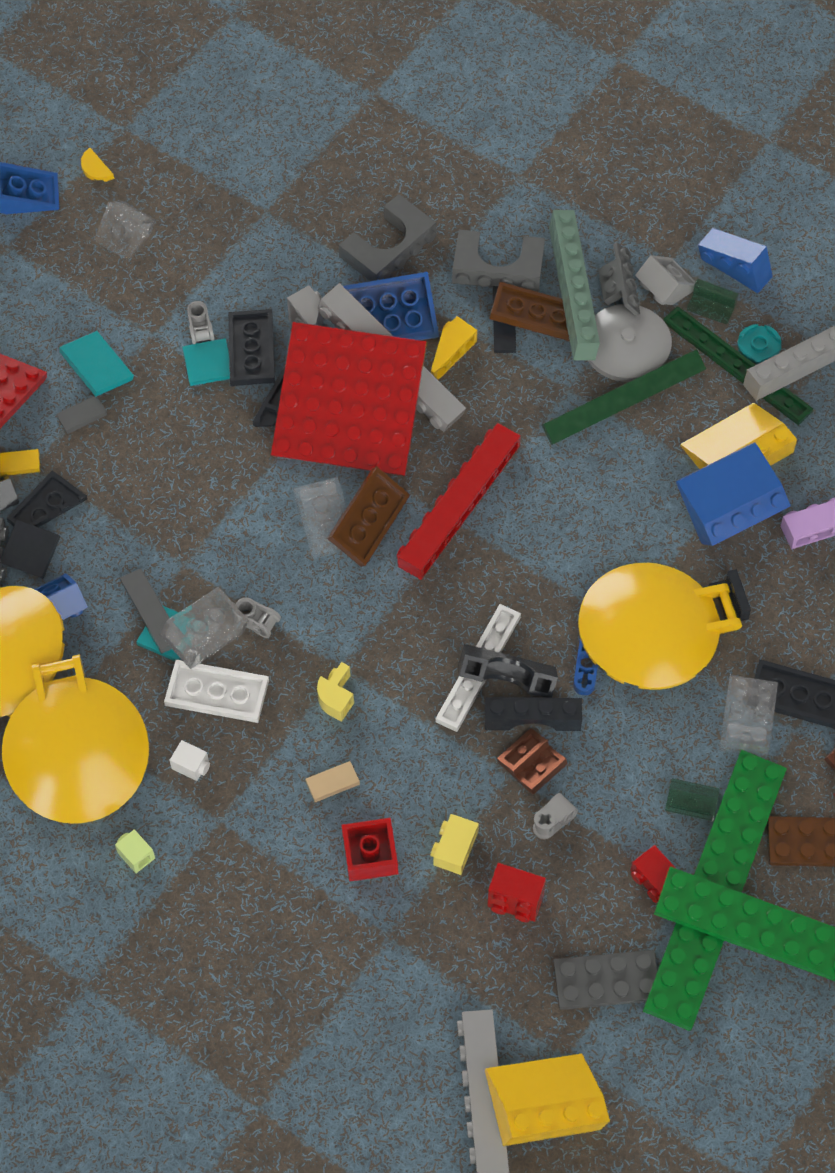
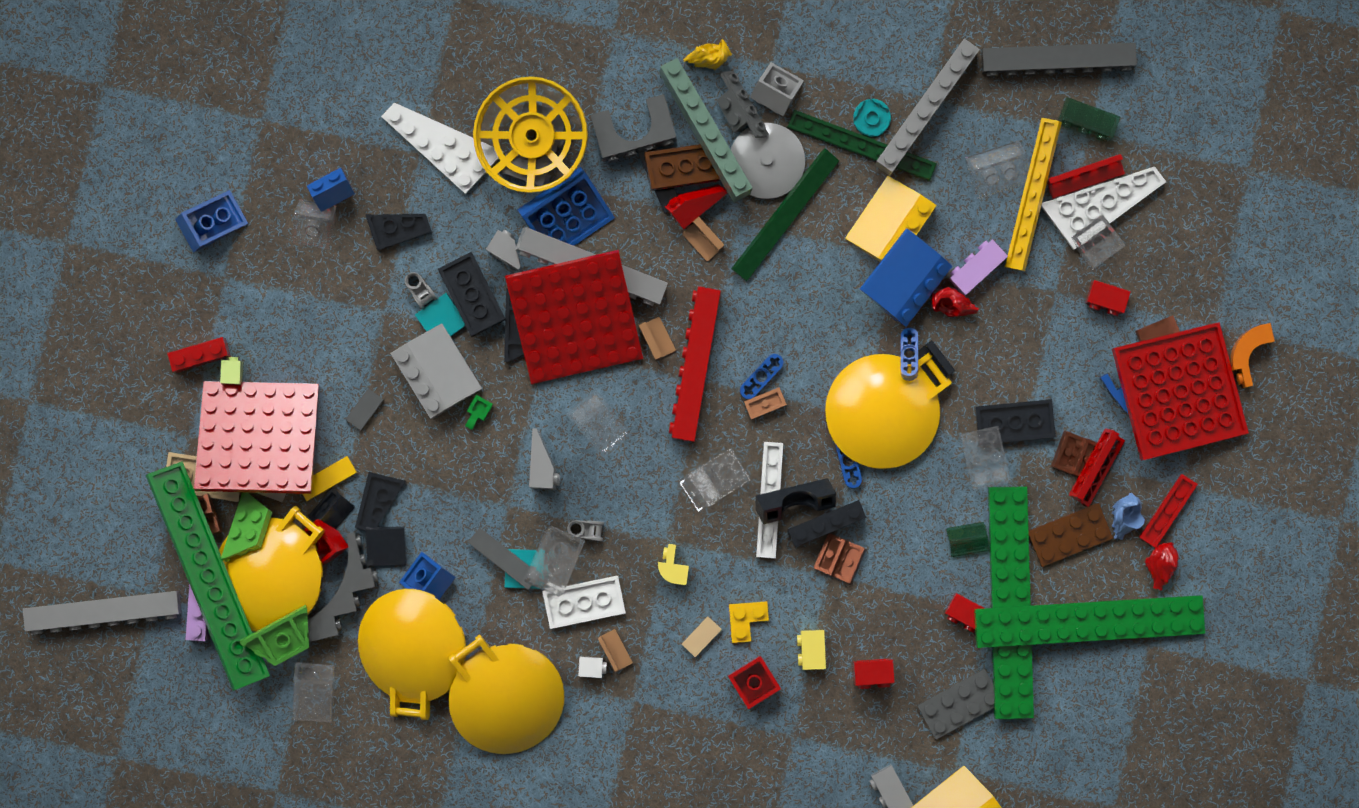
camera: 25 degrees left, 25 degrees up
teal tile [59,331,134,397] -> none
yellow tile [81,148,114,182] -> none
yellowish green brick [115,829,155,873] -> none
reddish brown plate [327,466,410,567] -> none
yellow slope [431,316,477,380] -> none
light grey piece [533,793,578,839] -> none
clear green panel [687,279,739,324] -> none
blue wedge [698,228,773,293] -> none
none -> blue slope [307,168,355,212]
none -> black wing [365,214,432,251]
none -> white wing [381,103,505,194]
none -> light grey slope [390,324,482,419]
none -> green plate [465,395,493,430]
none -> yellow dish [473,77,588,193]
none -> light grey slope [529,428,560,490]
none -> medium nougat panel [598,629,633,672]
none -> medium nougat panel [639,317,676,361]
none -> red slope [665,184,728,229]
none -> clear slope [679,448,751,513]
none -> medium nougat panel [682,217,724,261]
none -> yellow hair [683,39,732,70]
none -> yellow plate [729,601,769,643]
none -> blue beam [740,354,783,399]
none -> nougat plate [744,387,787,420]
none -> blue beam [901,328,918,381]
none -> red hair [931,287,979,317]

